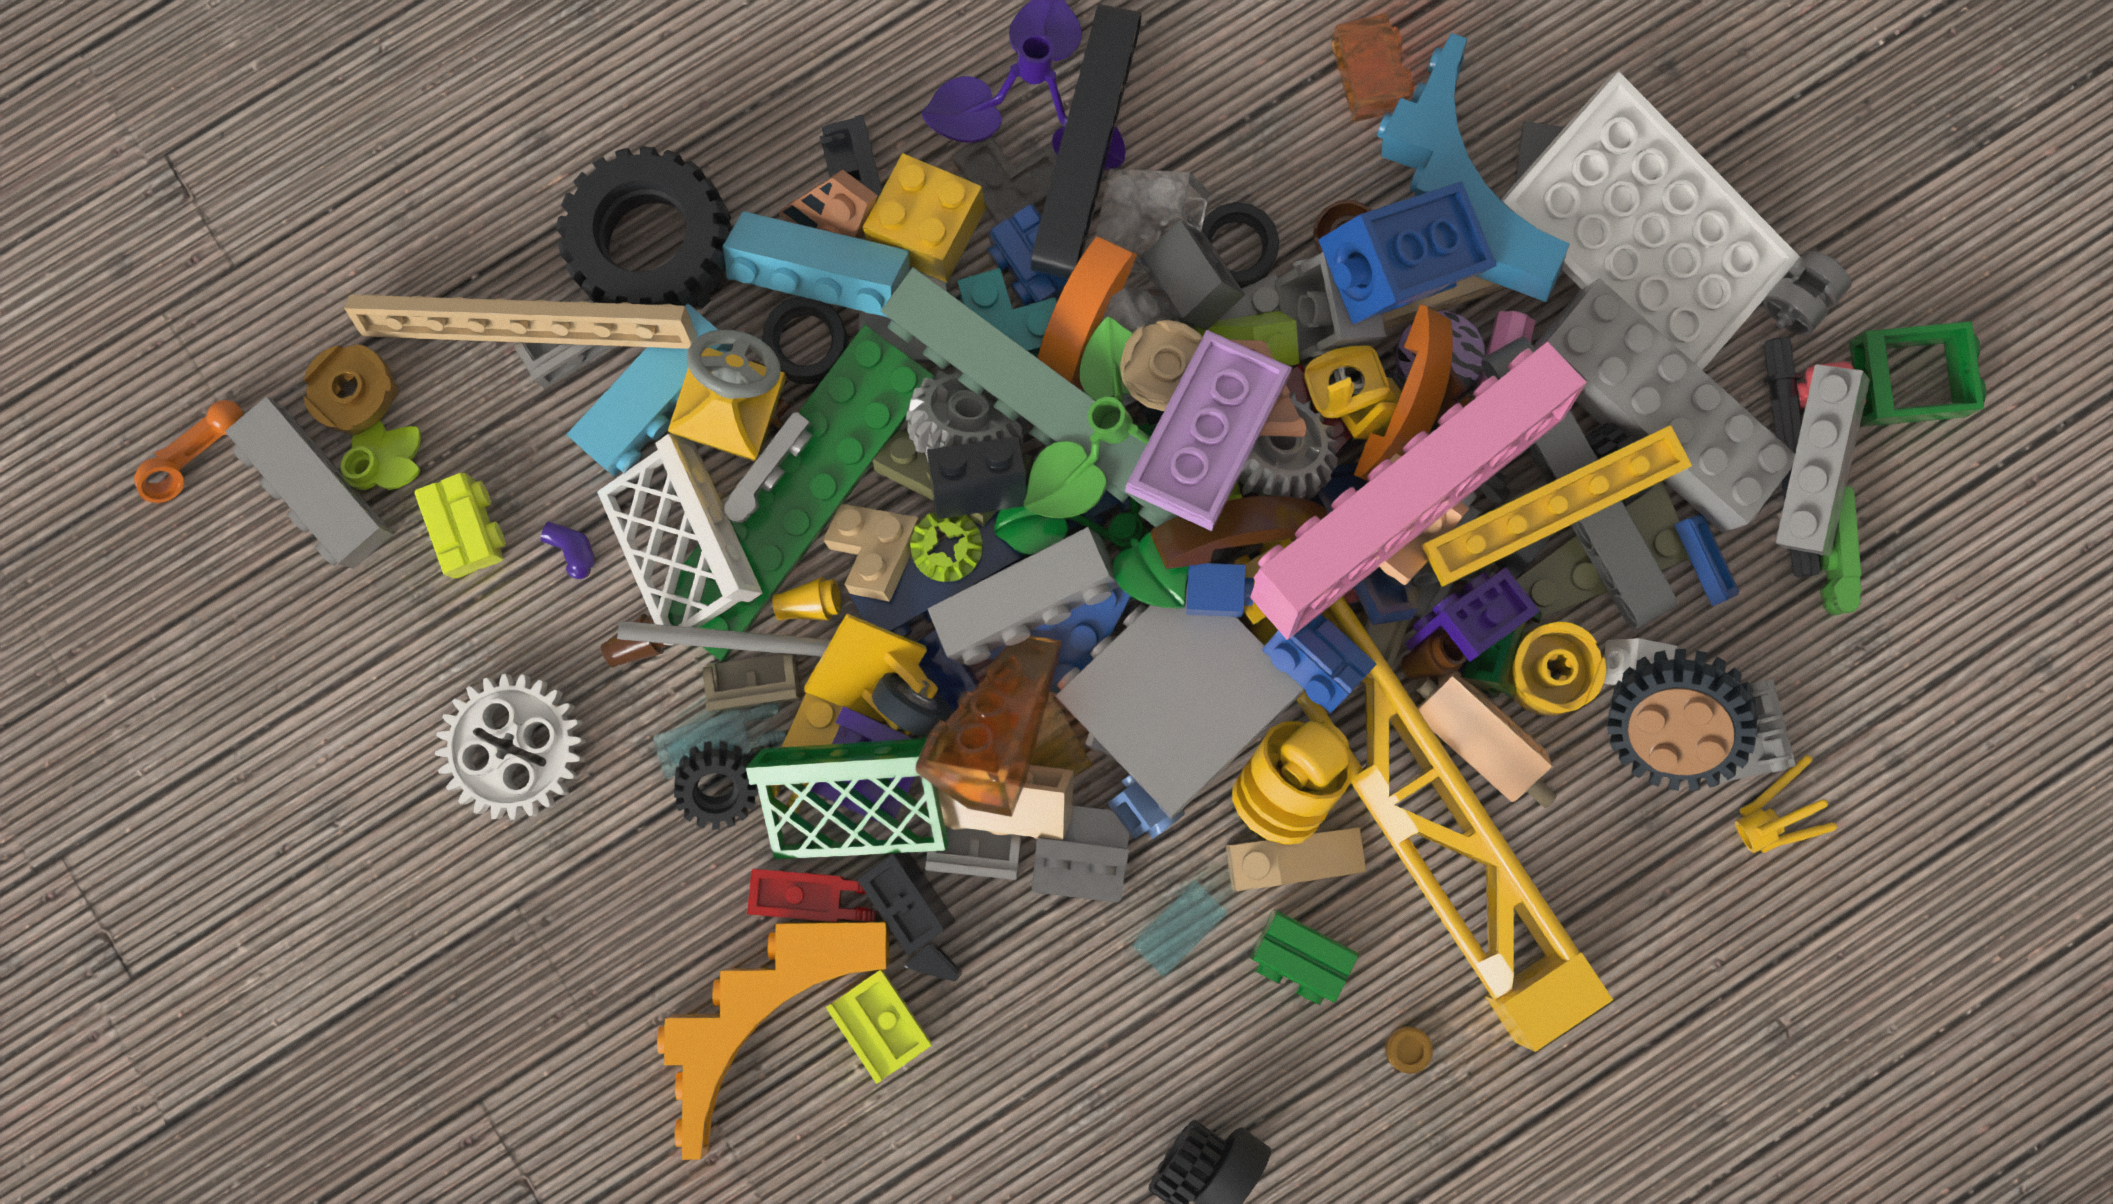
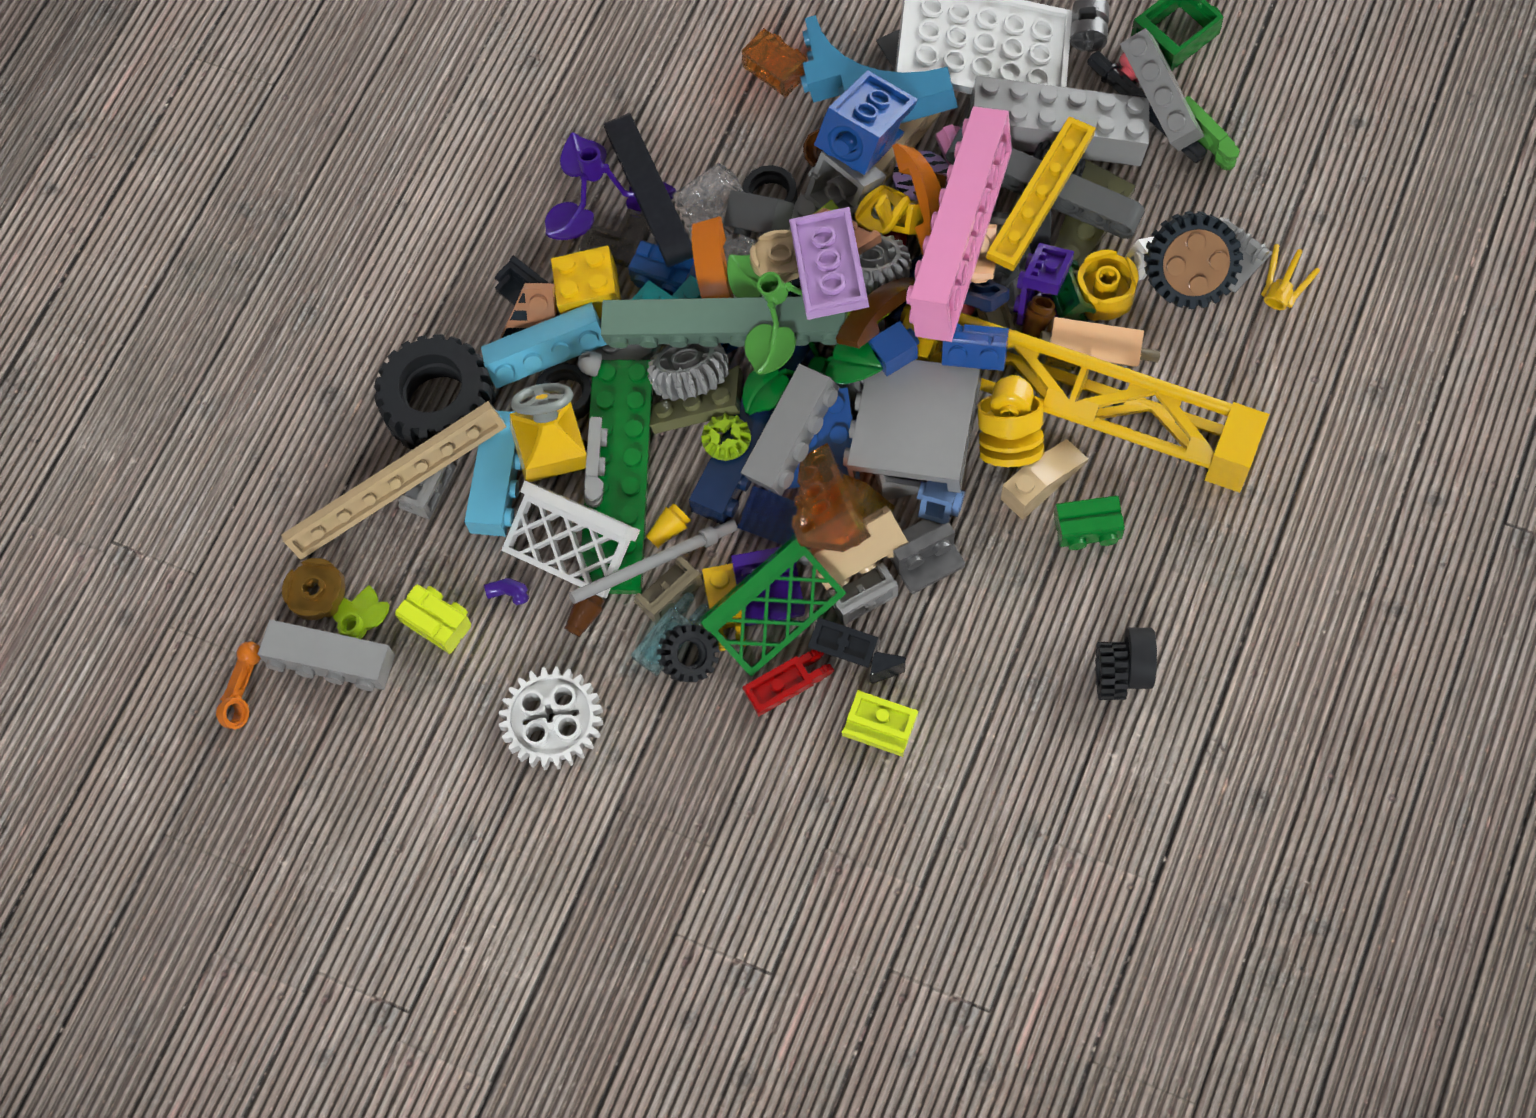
camera: 30 degrees left, 15 degrees down
light orange arch [657,921,890,1160] -> none
yellow plate [804,613,953,738] -> none
tan plate [823,504,921,602] -> none
black brick [927,436,1027,519] -> none
clear light blue tile [1131,880,1227,977] -> none
pearl gold tile [1385,1026,1433,1074] -> none
blue tile [1674,514,1740,606] -> none
none -> light grey hinge [578,351,602,377]

